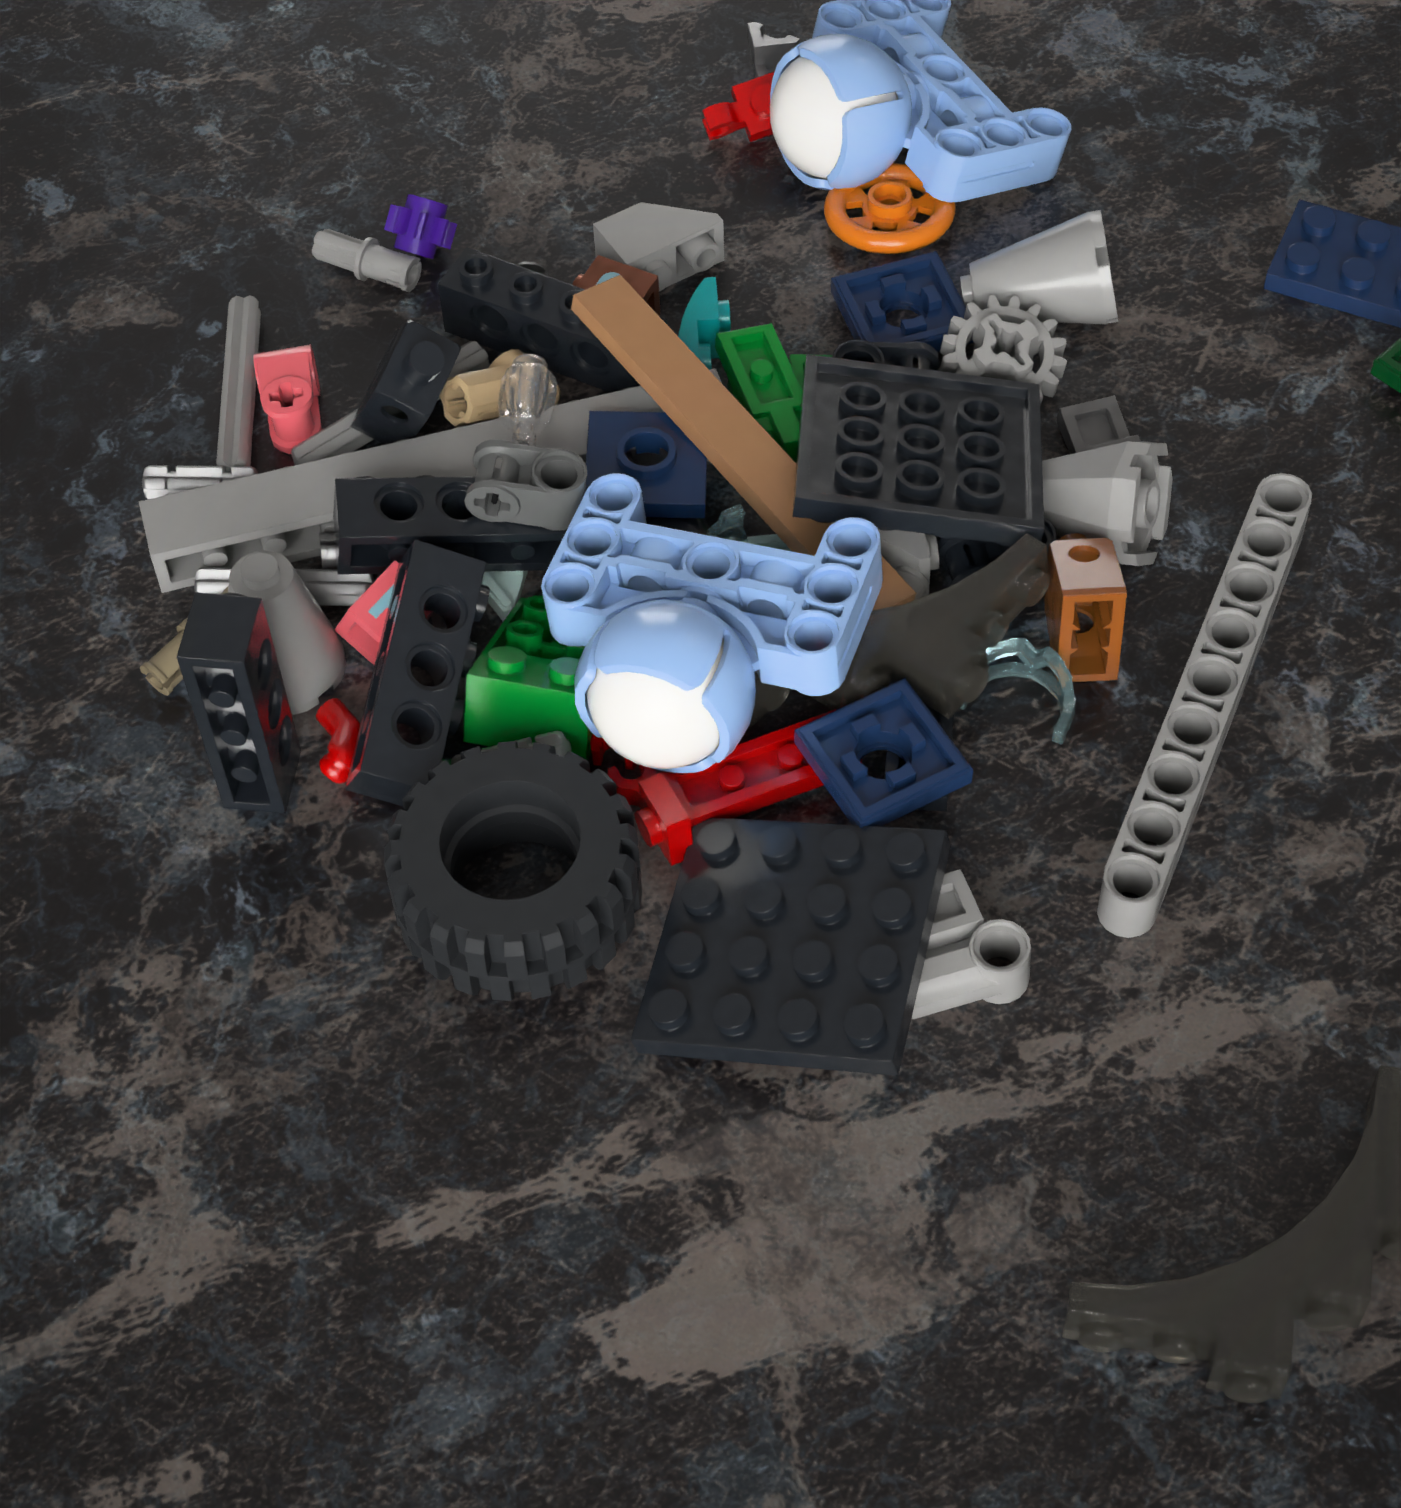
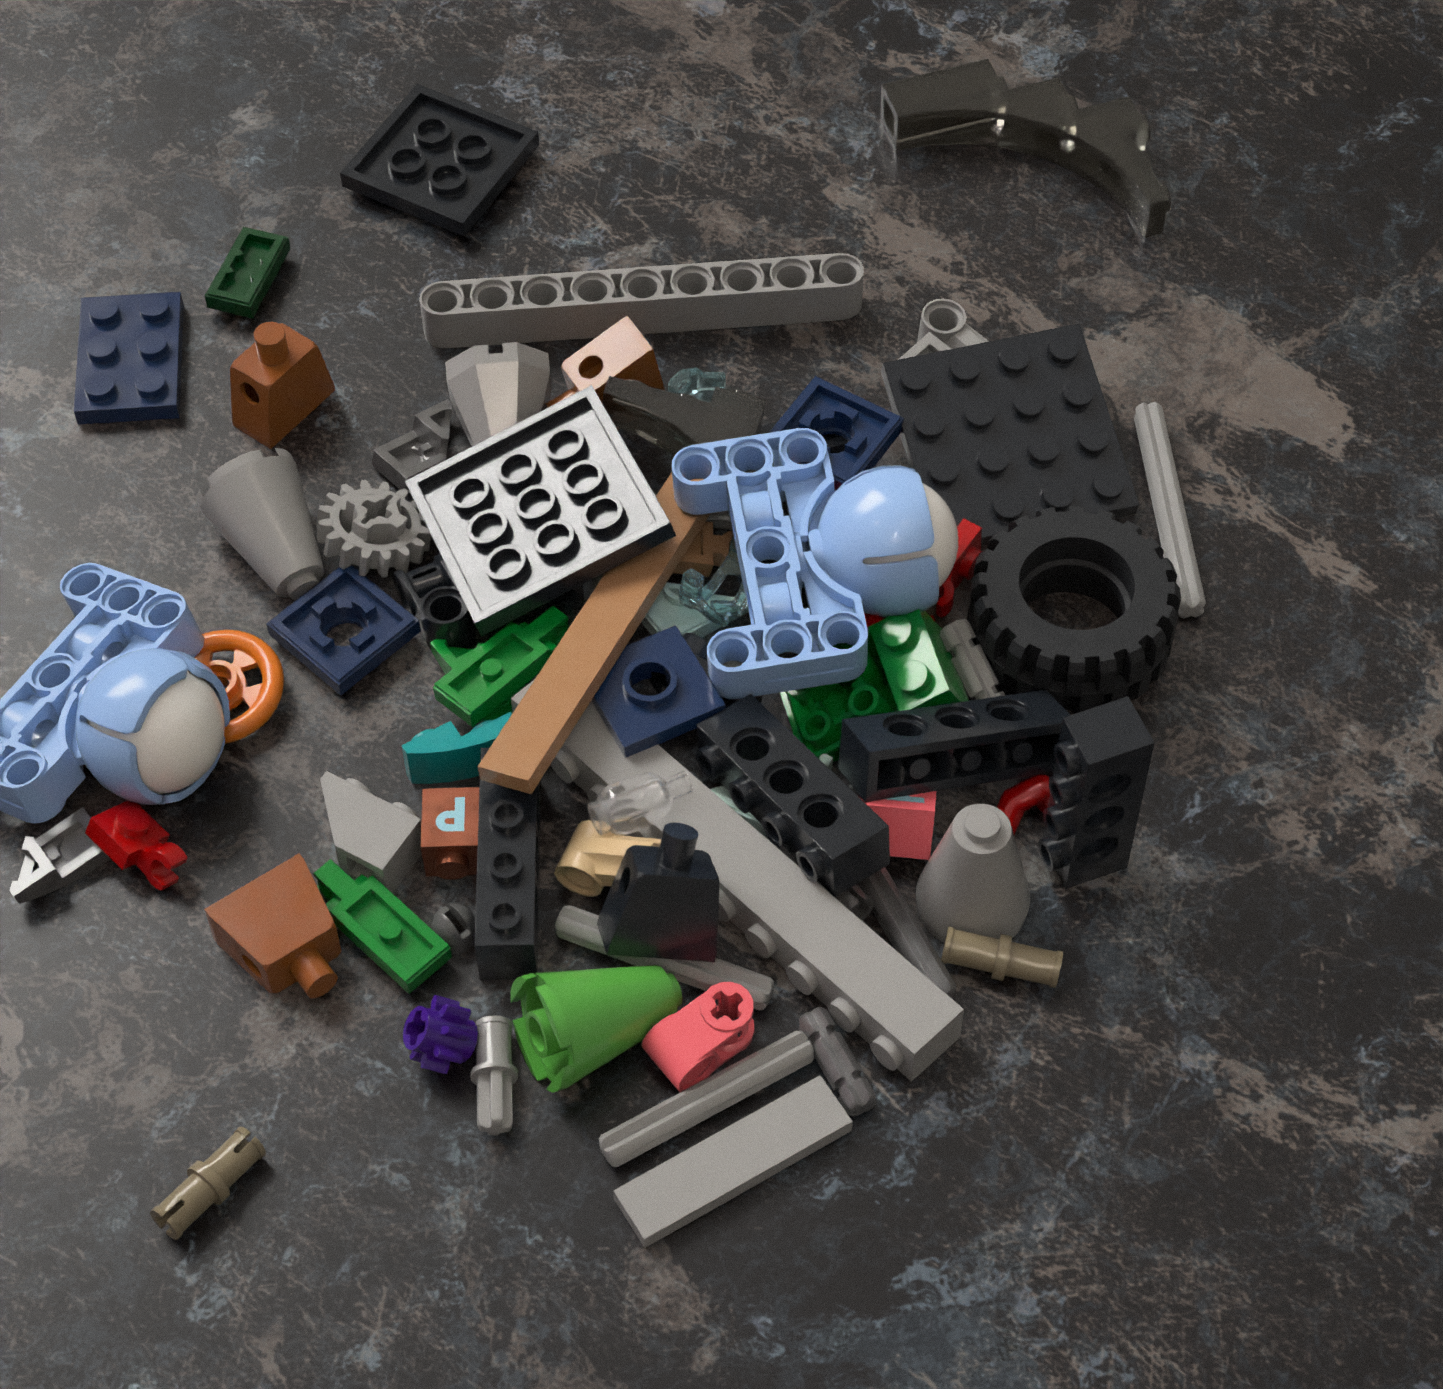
camera: 120 degrees left, 0 degrees up
dark grey piece [464,439,587,531] -> none
none -> dark tan pin [150,1126,266,1240]
none -> dark orange torso [204,853,342,998]
none -> dark orange torso [230,322,335,449]
none -> green hinge [313,859,452,994]
none -> bright green cone [510,965,682,1093]
none -> light grey tile [613,1075,853,1248]
none -> light grey axle [1134,402,1206,618]

